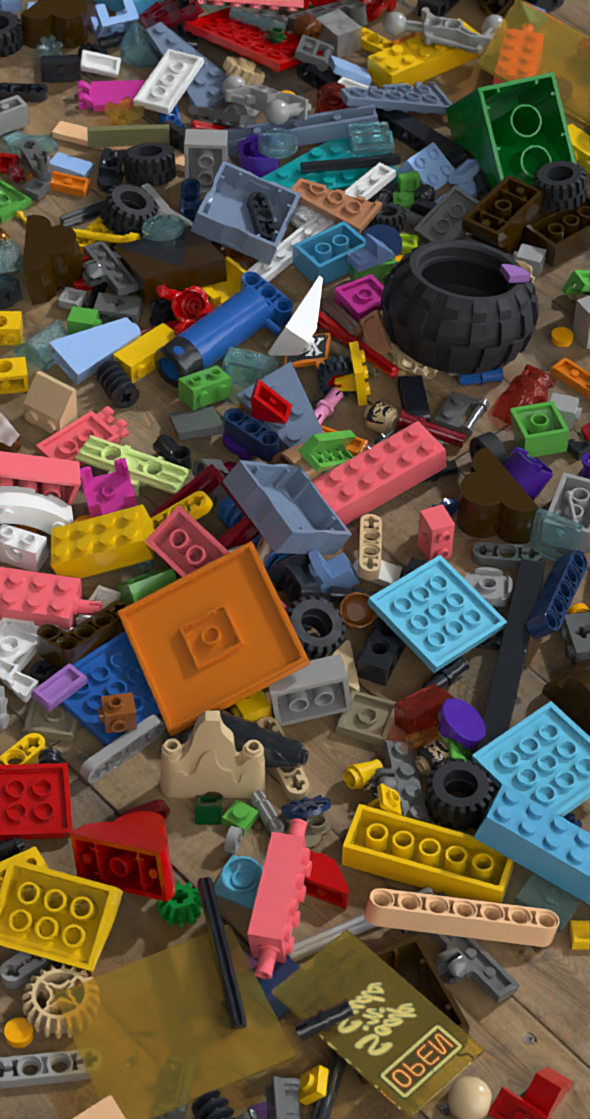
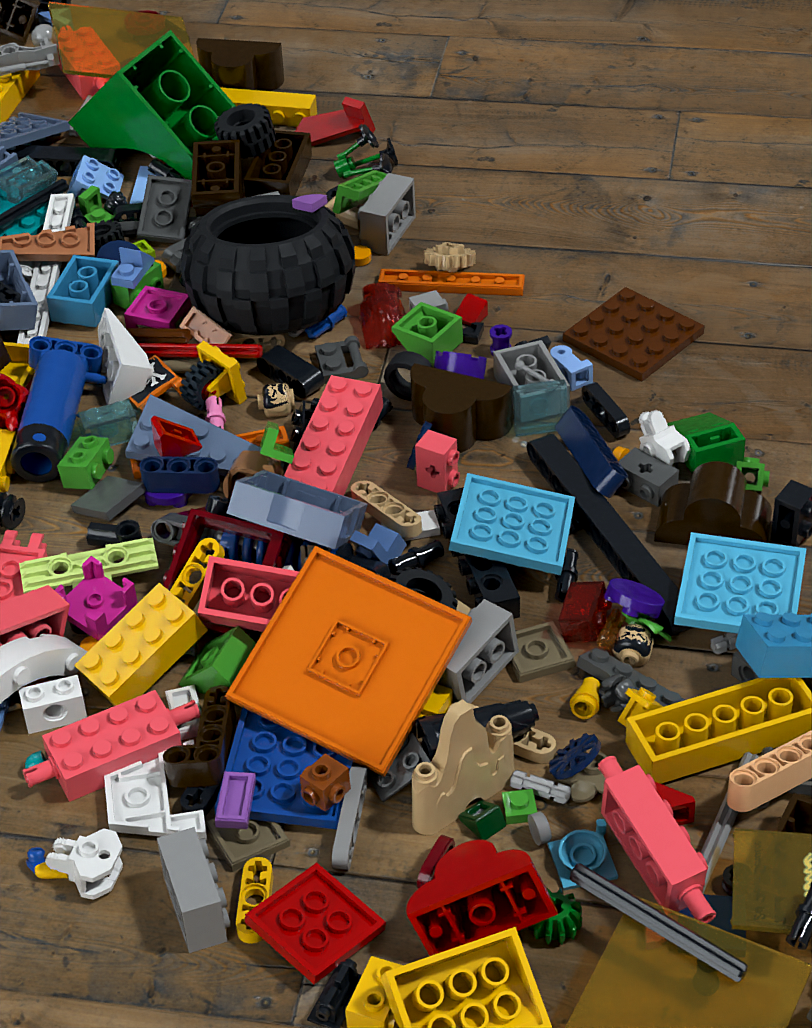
camera: 35 degrees left, 5 degrees down
black bush [38,749,62,764] -> none
dark orange hair [339,592,376,630] -> none
dark red pin [395,409,466,449] -> none
black tyre [425,759,494,832] -> none
light blue tile [448,158,482,184] -> none
light grey plate [464,567,513,607] -> none
dark grey beam [471,542,543,569] -> none

